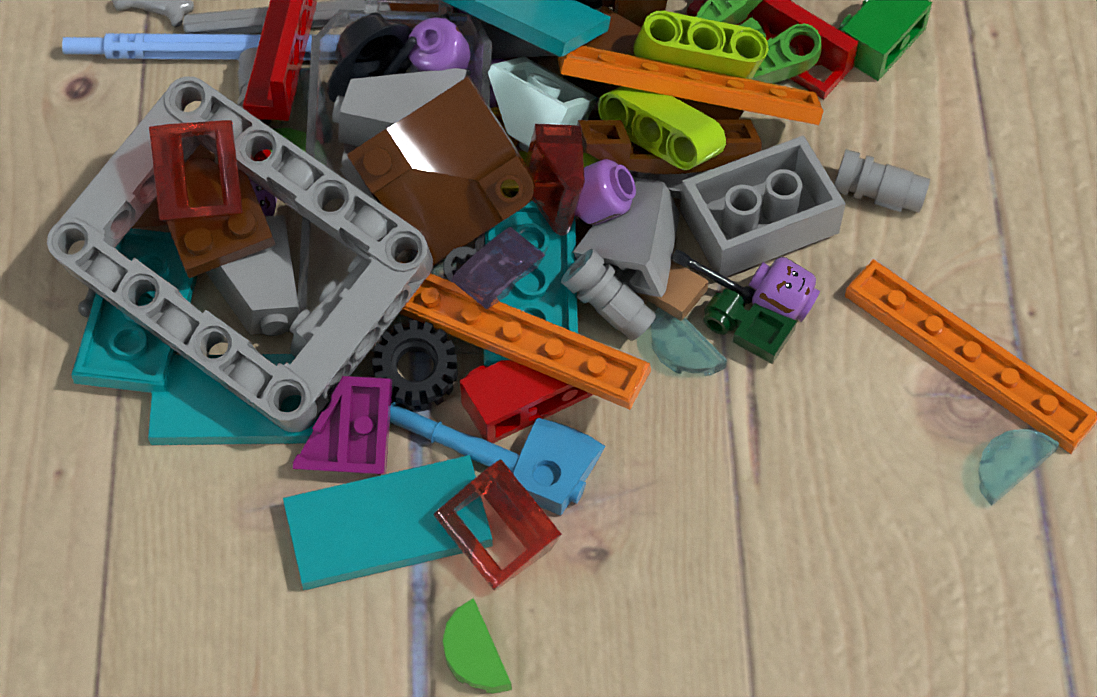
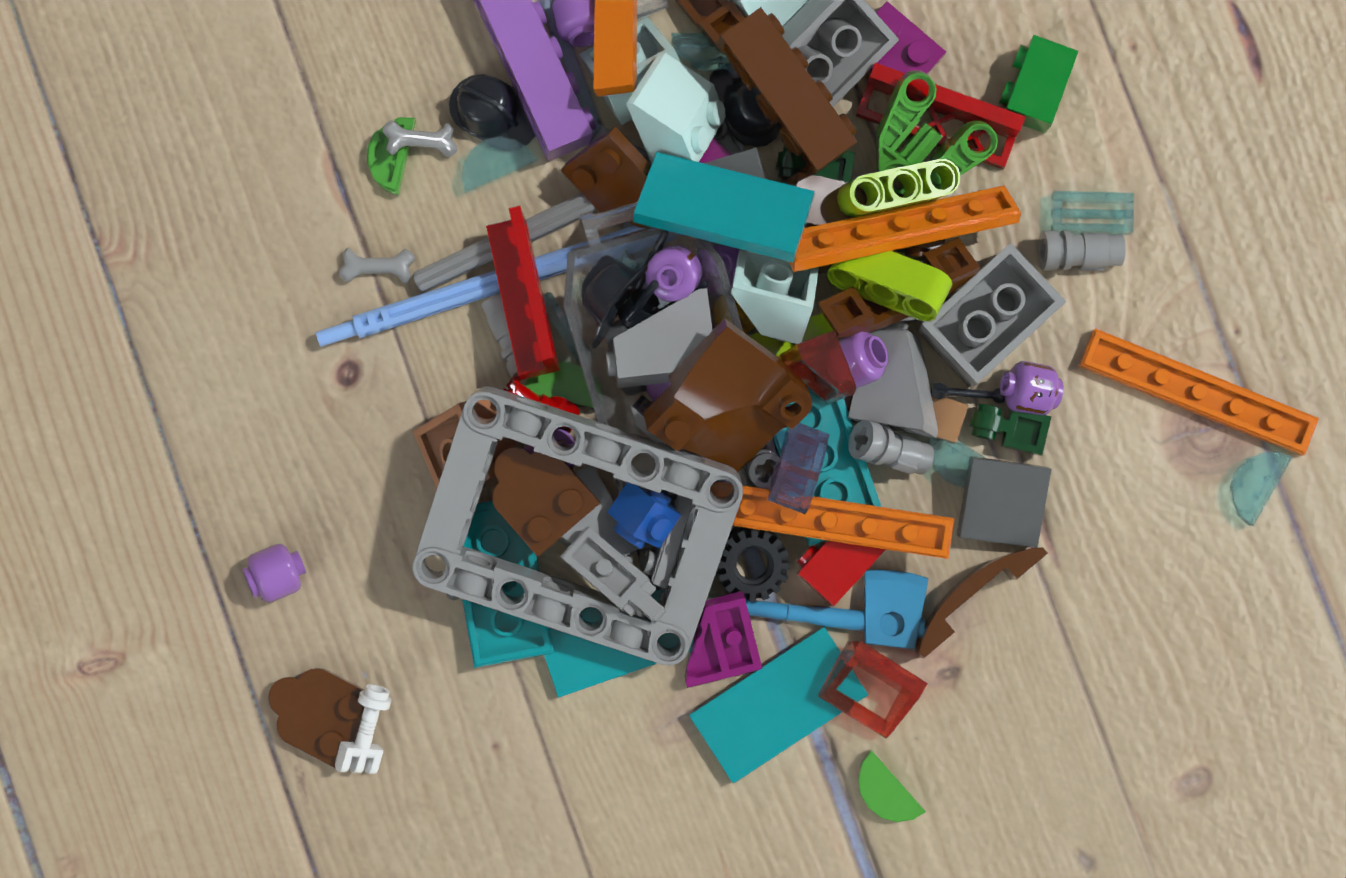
camera: 15 degrees left, 25 degrees up
clear red tile [149,120,243,223] -> none
none -> light grey hinge [560,526,666,624]
none -> blue brick [607,482,682,549]
none -> reddish brown slope [914,547,1048,658]
none -> dark grey tile [957,456,1052,548]
none -> clear light blue tile [1051,191,1134,235]

